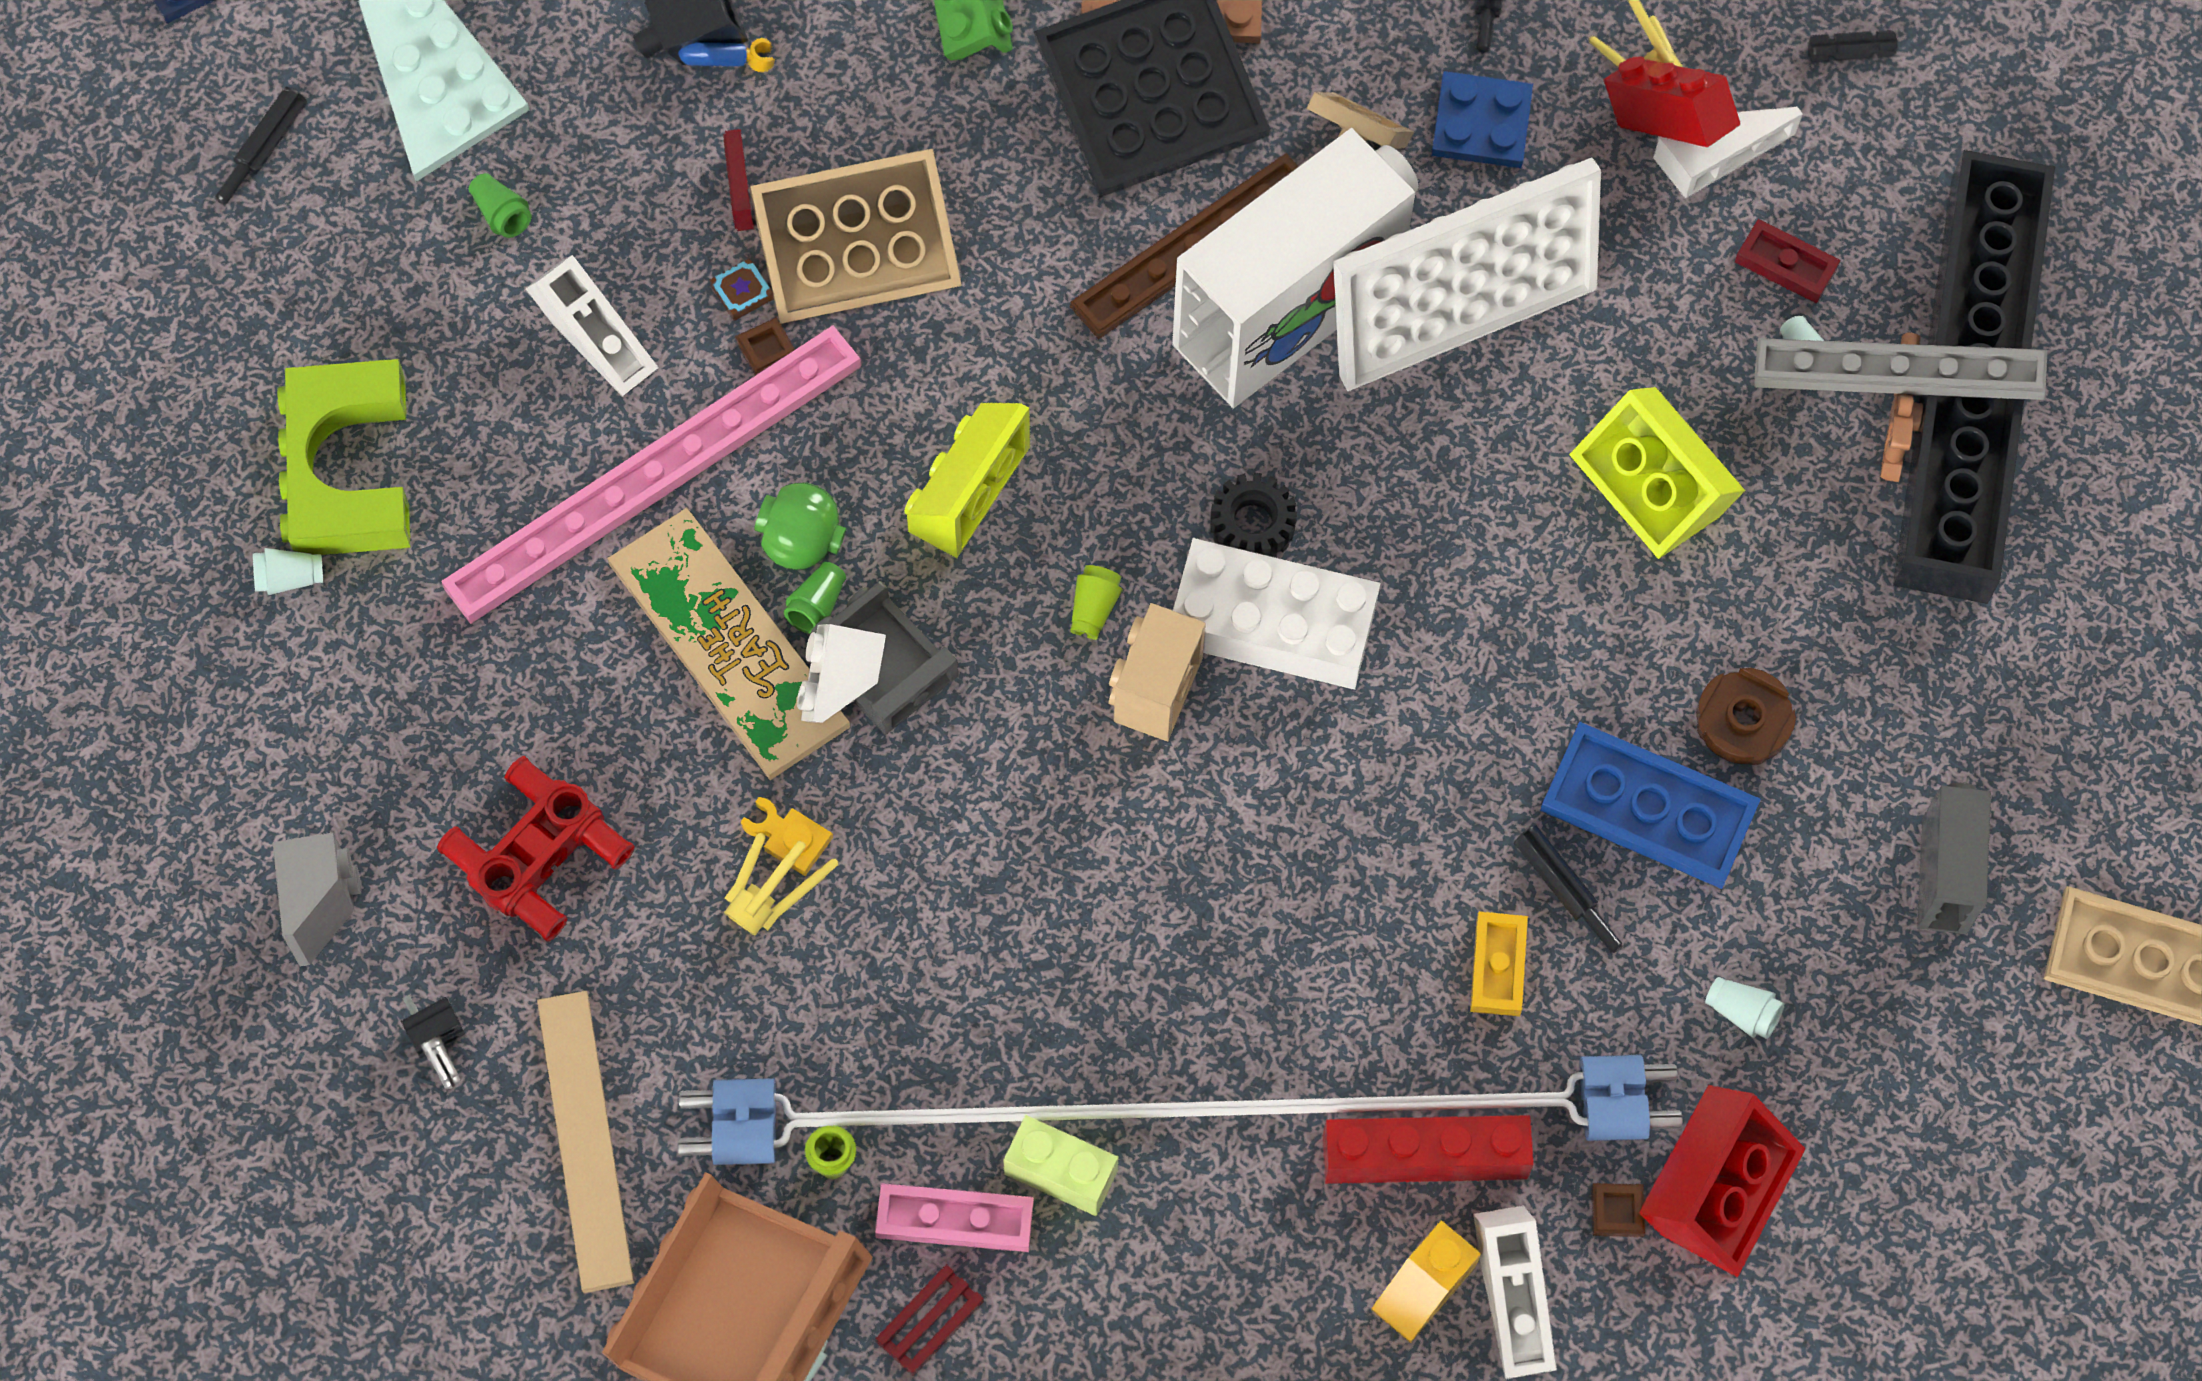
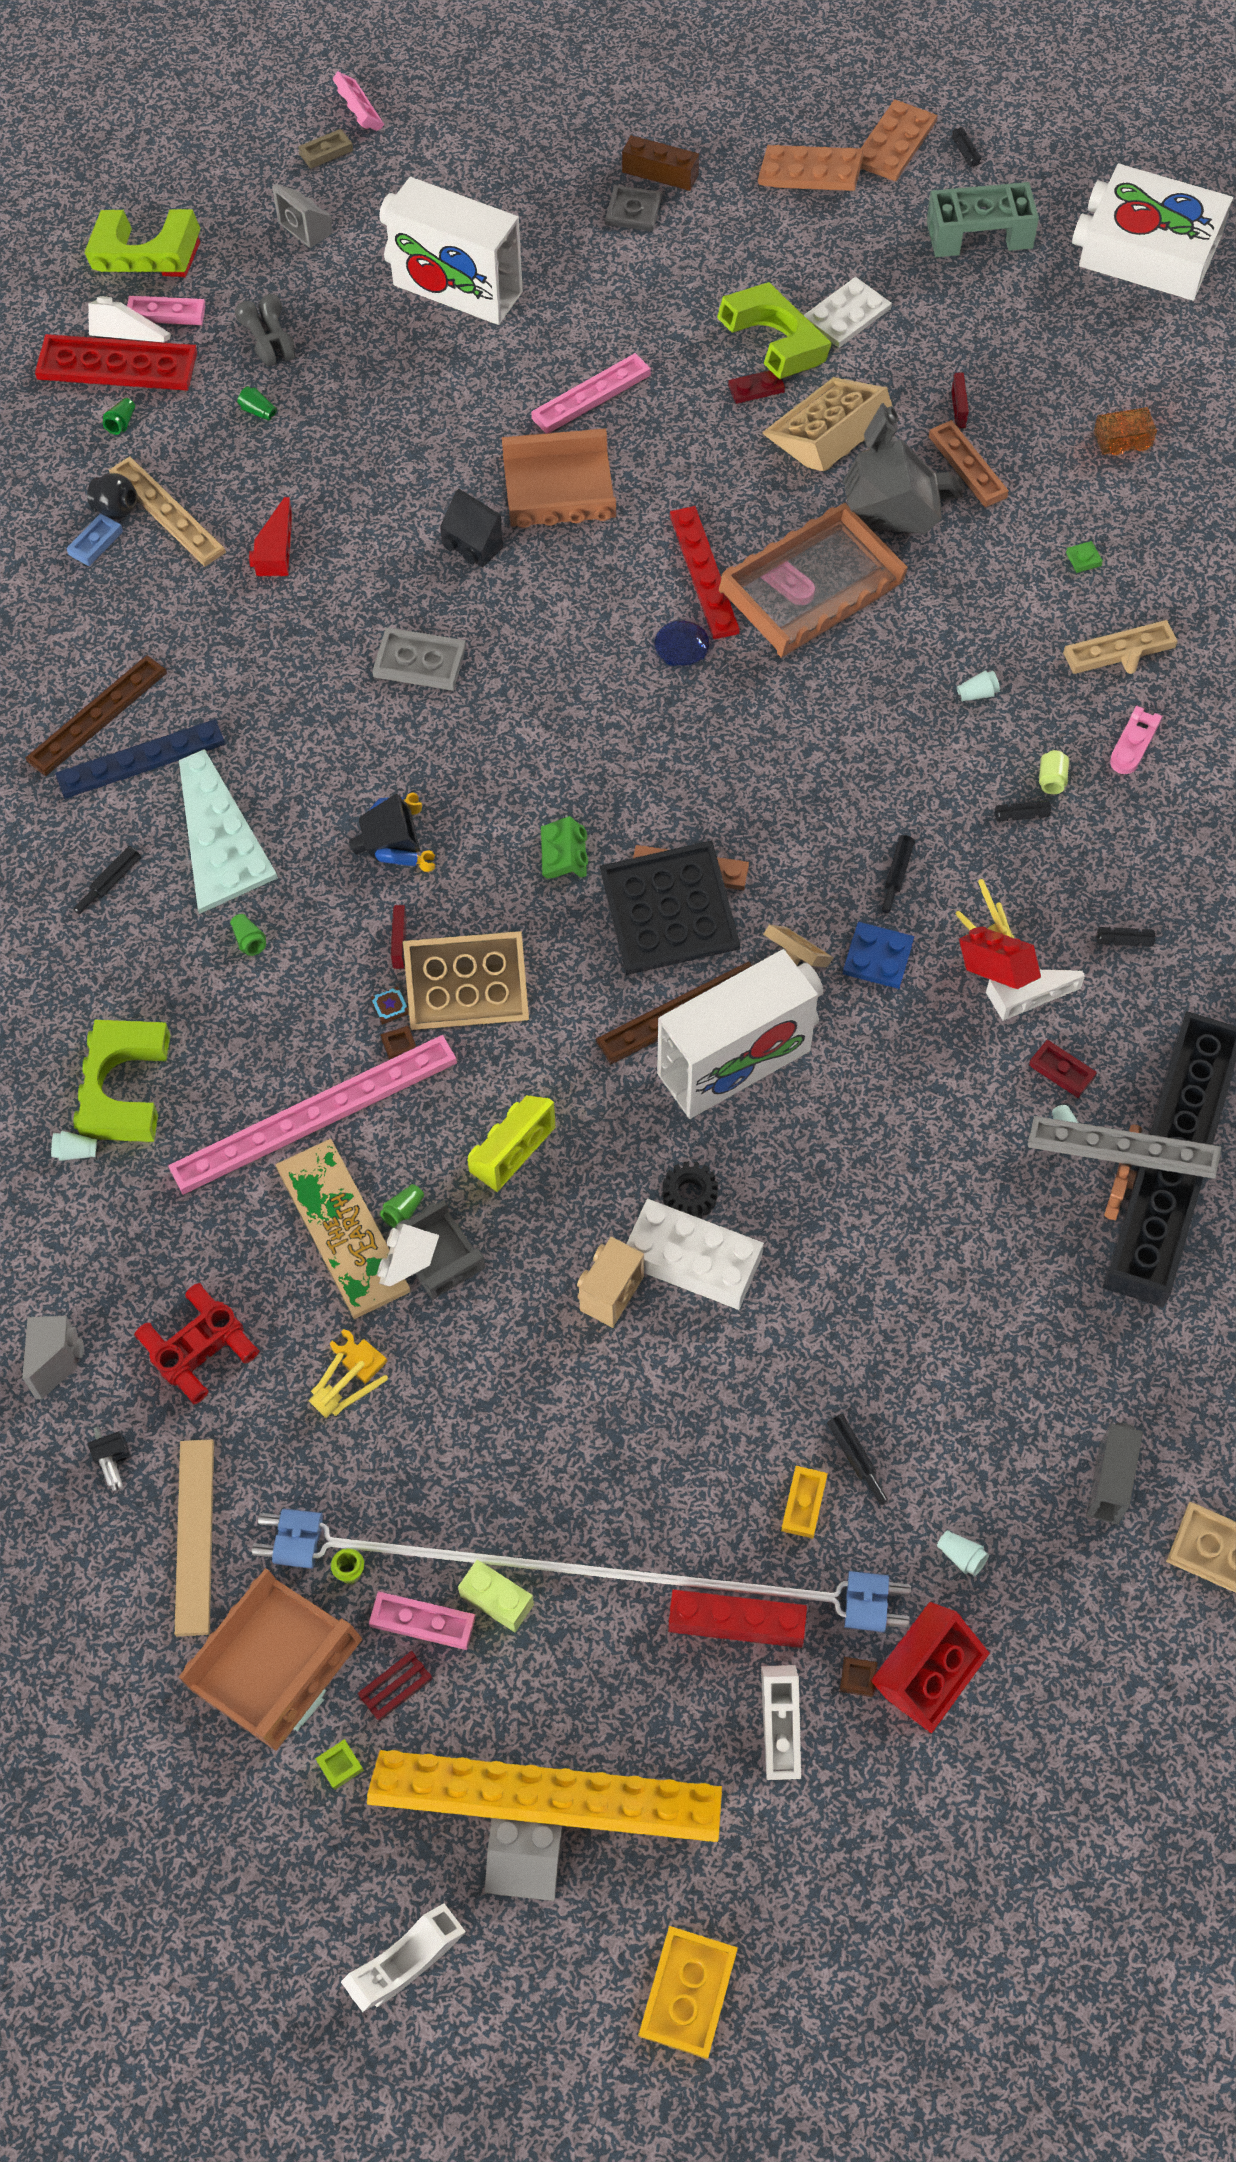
camera: 10 degrees right, 5 degrees down
white slope [525,255,659,396] -> none
bright green plant [754,483,847,570] -> none
lime cone [1070,565,1123,640] -> none
white plate [1333,157,1601,391] -> none
yellow slope [1371,1220,1481,1343] -> none
blue plate [1540,721,1761,889] -> none
neon yellow slope [1569,387,1745,559] -> none
reddish brown plate [1696,668,1796,765] -> none

